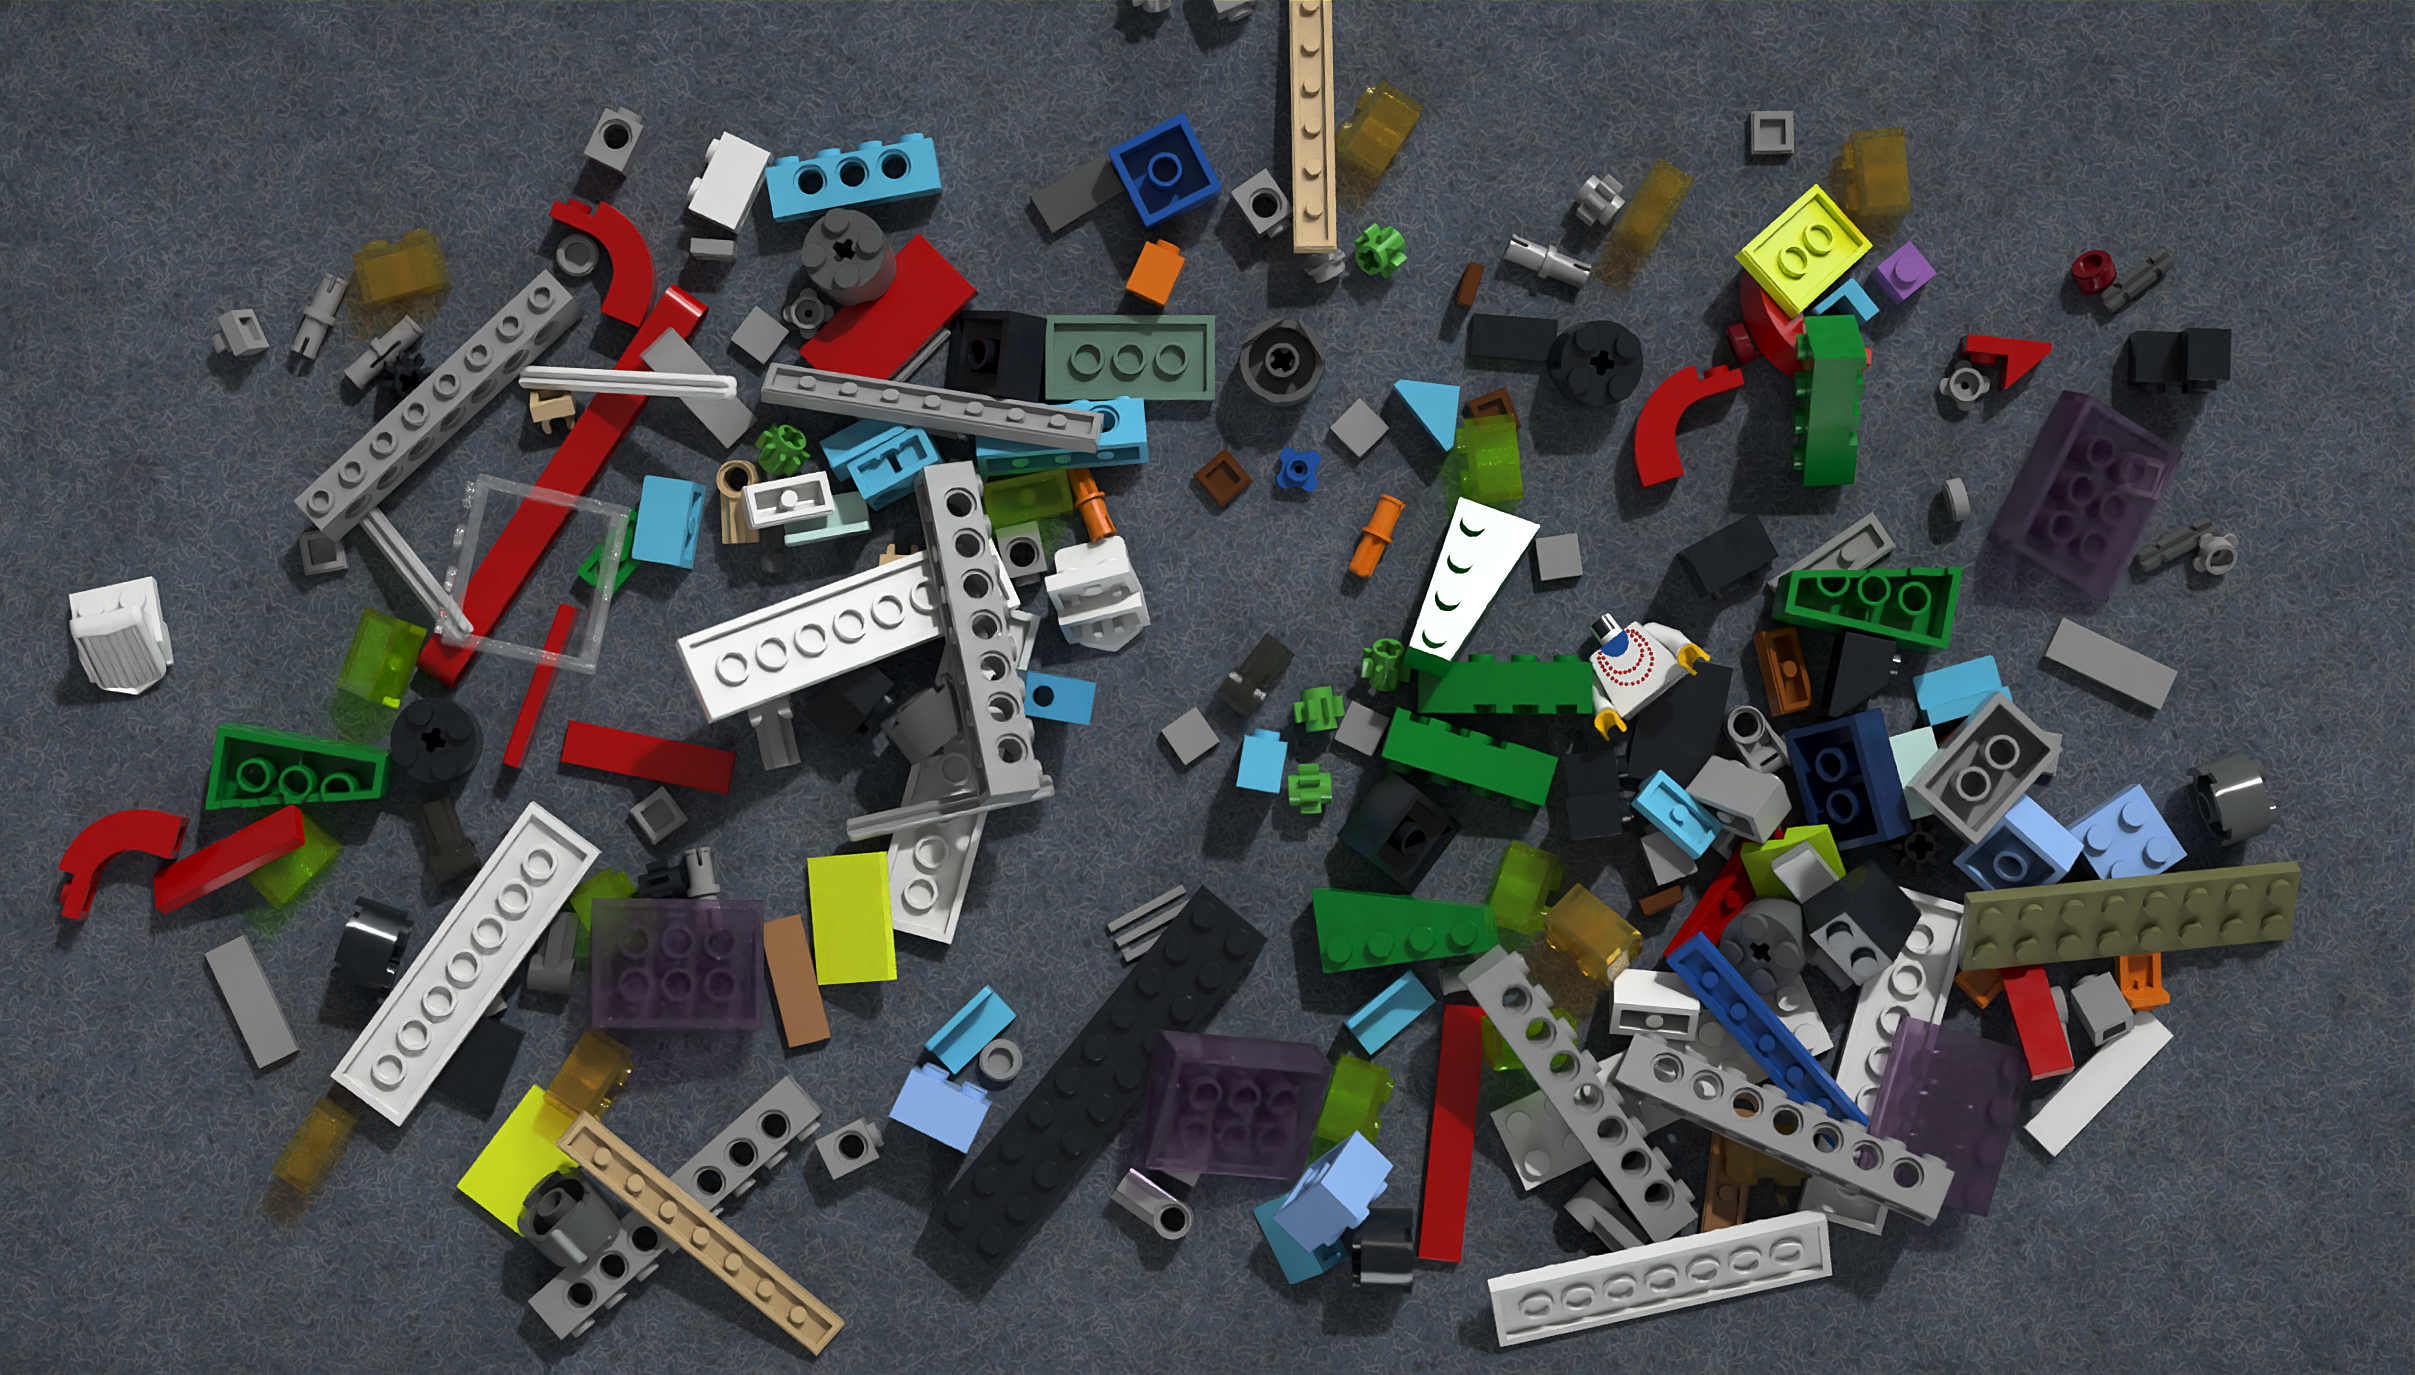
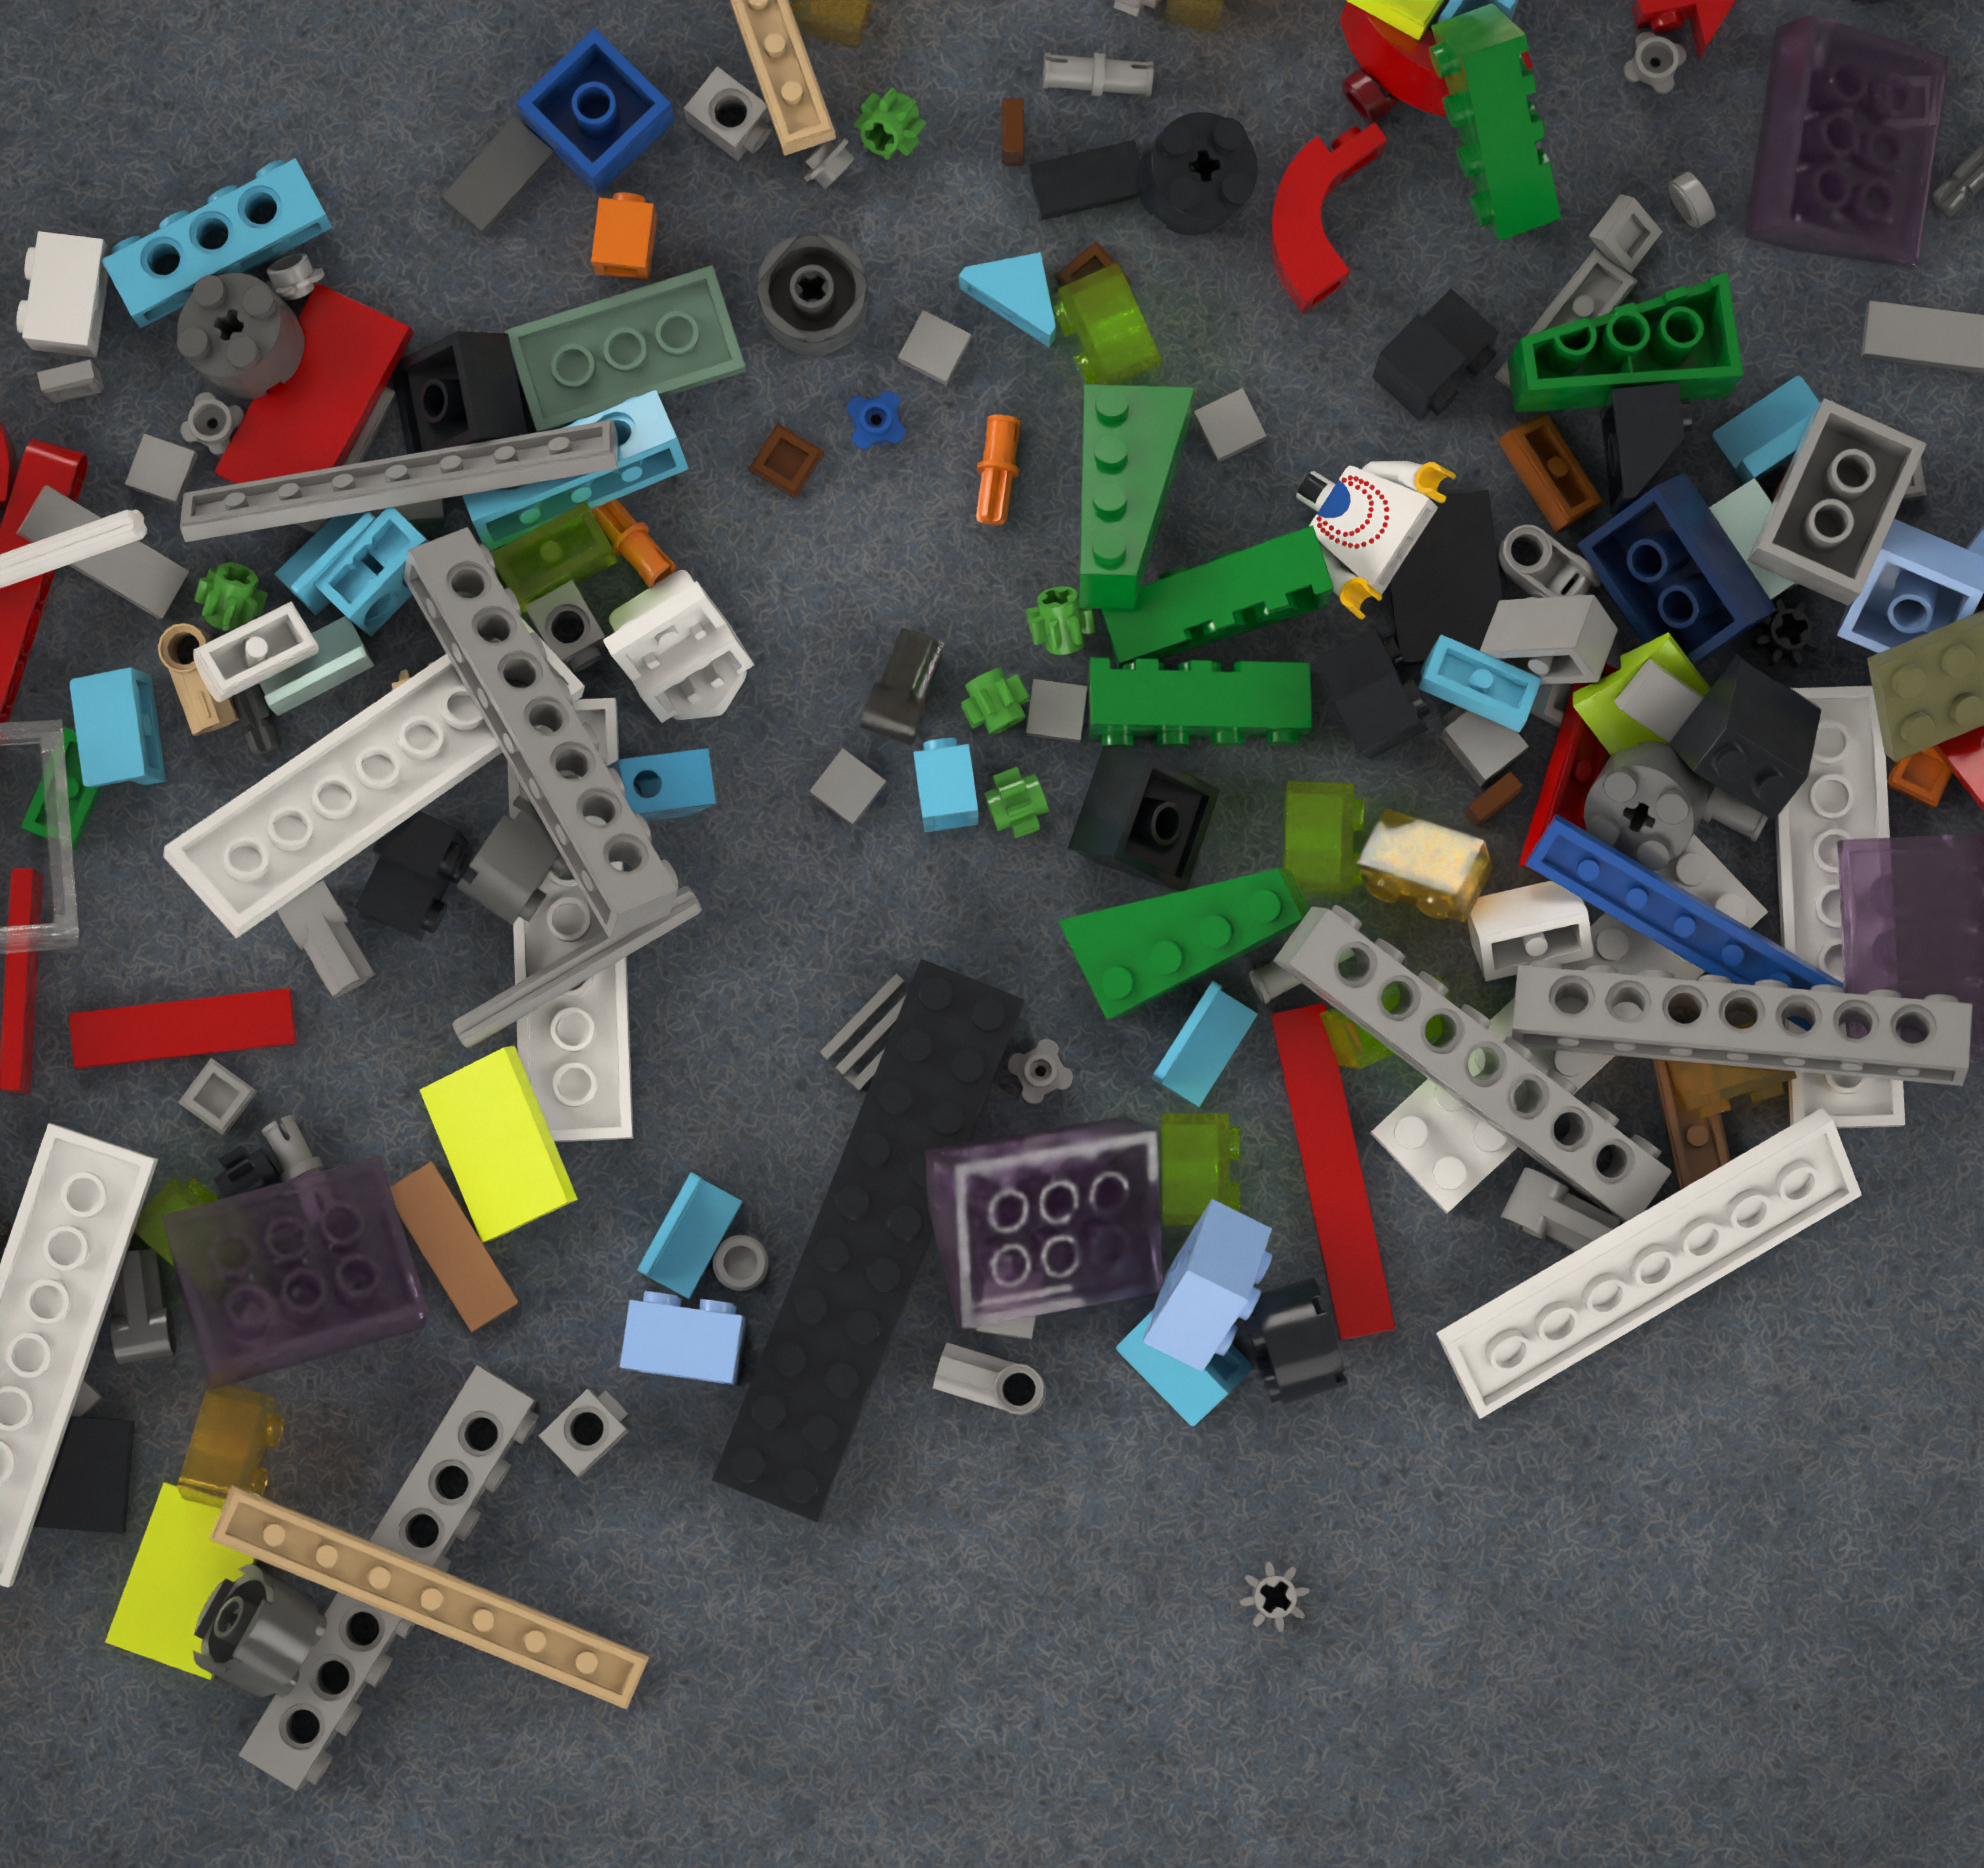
camera: 15 degrees left, 5 degrees down
none -> light grey plate [265,253,325,300]
none -> light grey plate [1008,1039,1073,1104]
none -> light grey plate [1589,194,1662,274]

